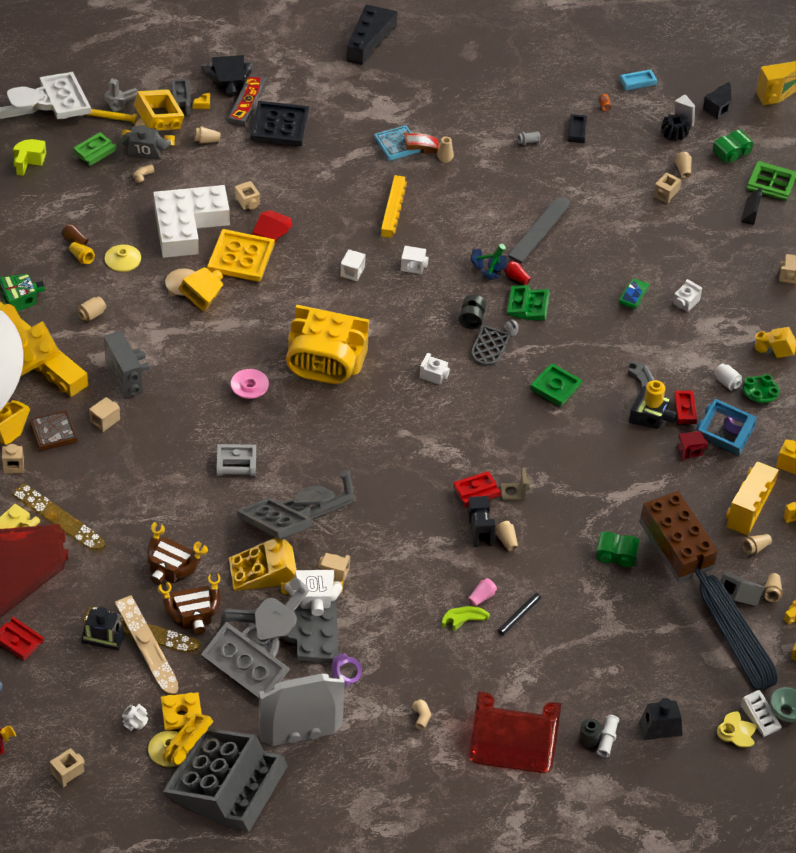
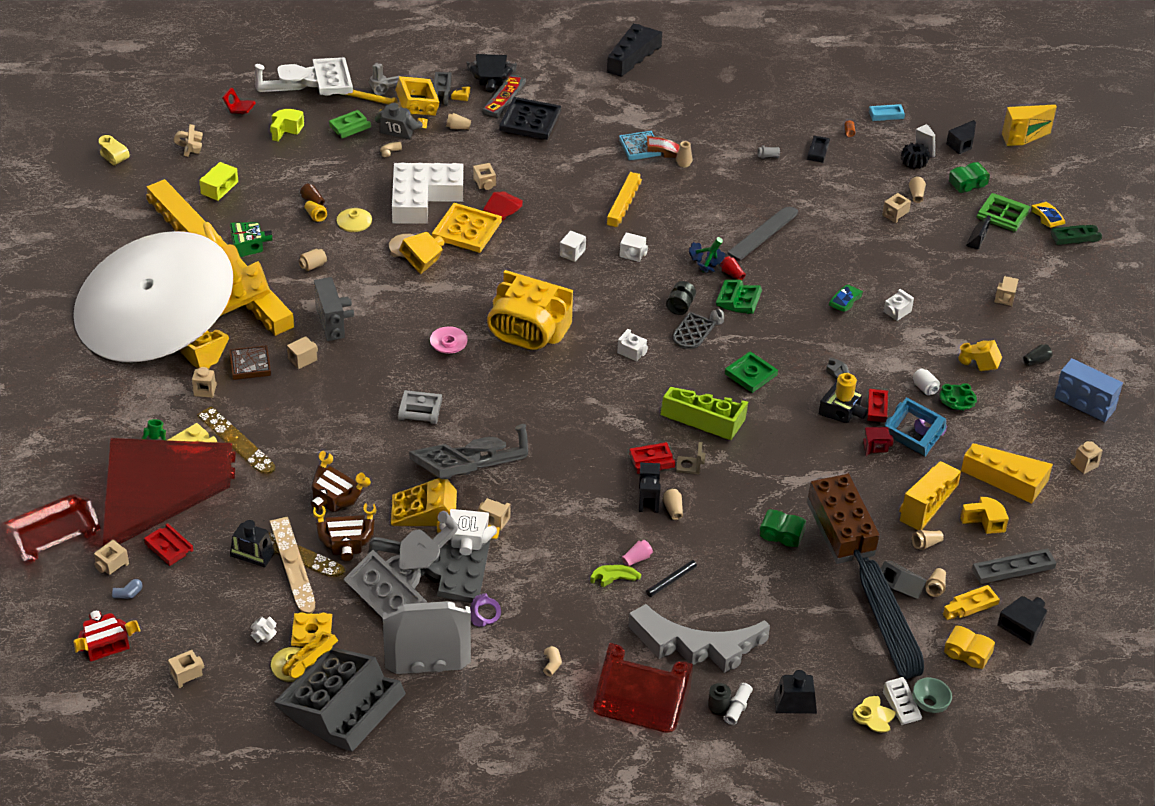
camera: 10 degrees right, 5 degrees down
none -> light grey arch [628,604,770,673]
none -> lime wedge [660,387,748,440]

